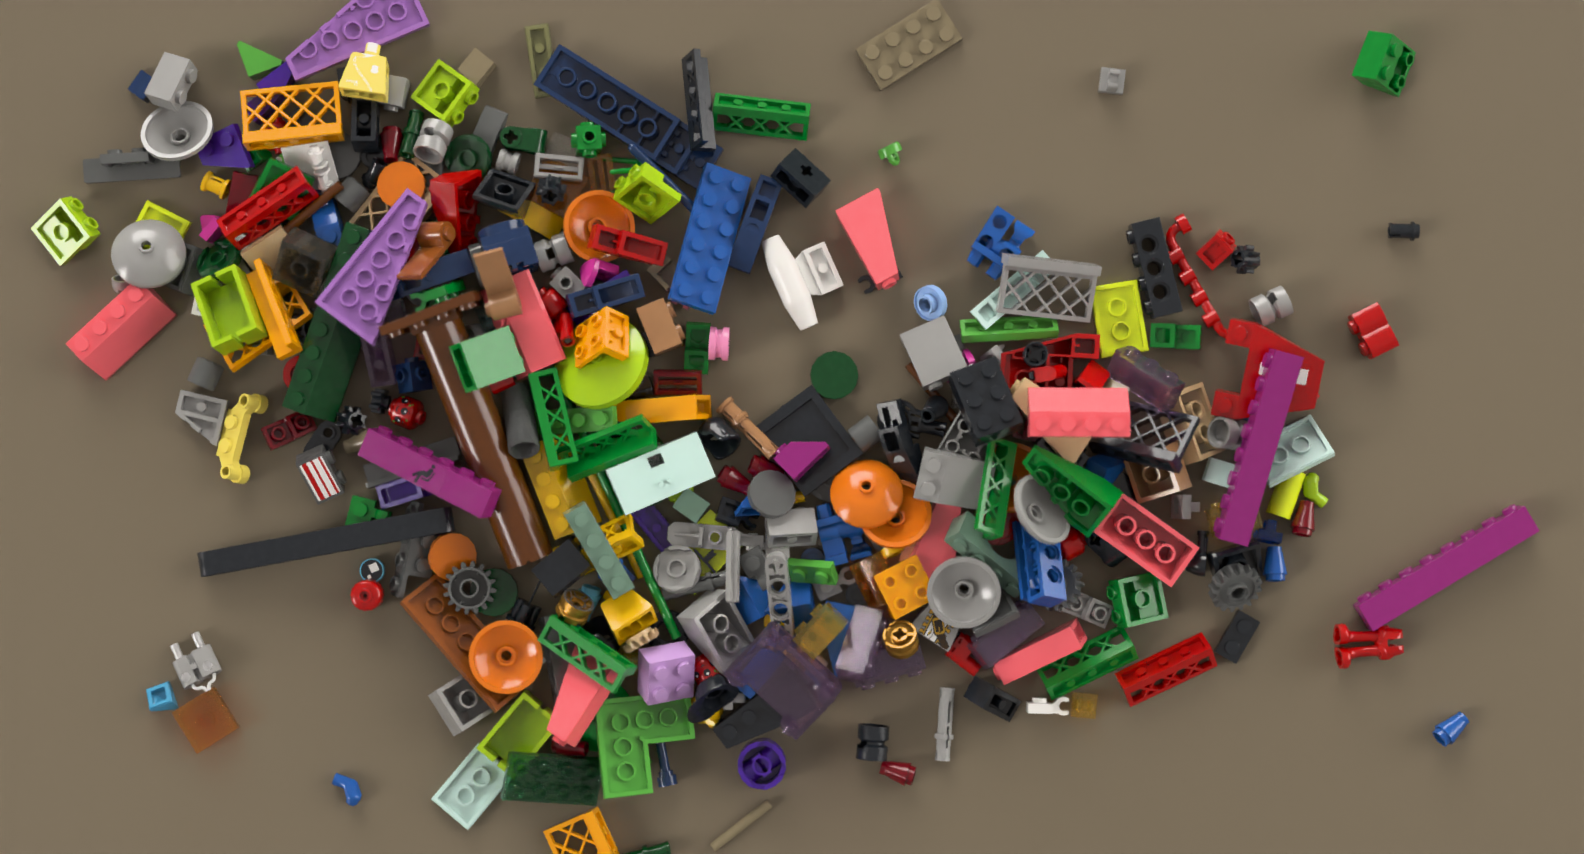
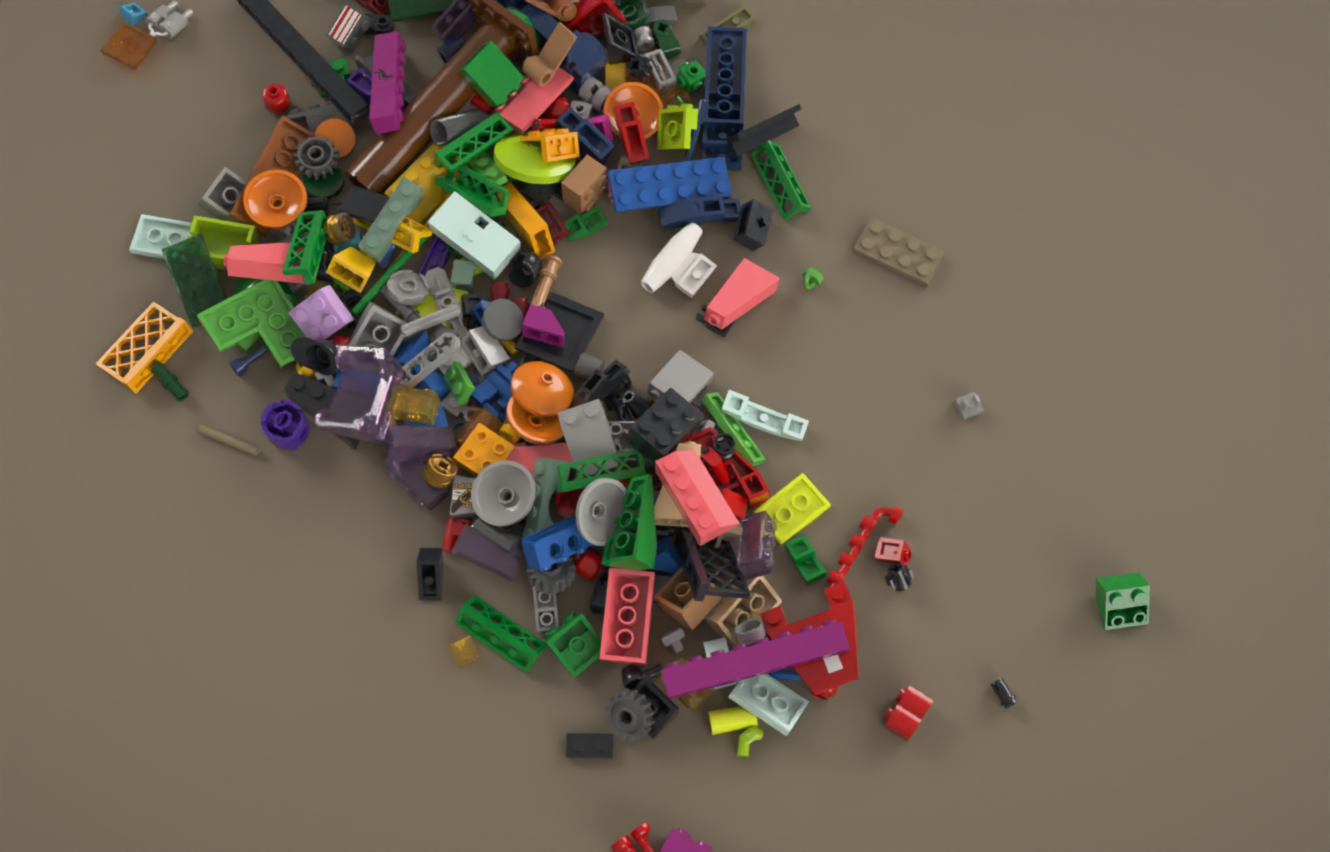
camera: 55 degrees right, 20 degrees down
blue arm [332,773,362,806] -> none
black gear [335,405,367,435] -> none
tile [360,558,385,581] -> none
black plate [368,388,391,414] -> none
red head [388,395,426,430] -> none
dark red cone [551,740,589,756] -> none
tan gear [623,627,659,653] -> none
black piece [693,549,716,573] -> none
bright pink wheel [708,326,730,361] -> none
dark green tile [810,351,858,399] -> none
black wheel [856,723,890,762] -> none
dark red cone [879,761,917,786] -> none
light blue plate [914,285,948,321] -> none
light grey pin [934,687,955,761] -> none
blue hips [967,206,1035,280] -> none
coral slope [993,617,1088,685] -> none
light grey fence [996,253,1102,323] -> none
white plate [1026,696,1069,716] -> none
red fence [1114,632,1217,707] -> none
black brick [1126,217,1183,319] -> none
light grey wheel [1248,285,1293,326] -> none
clear blue tile [1252,519,1283,545] -> none
blue cone [1263,546,1287,582] -> none
dark red cone [1291,500,1315,537] -> none

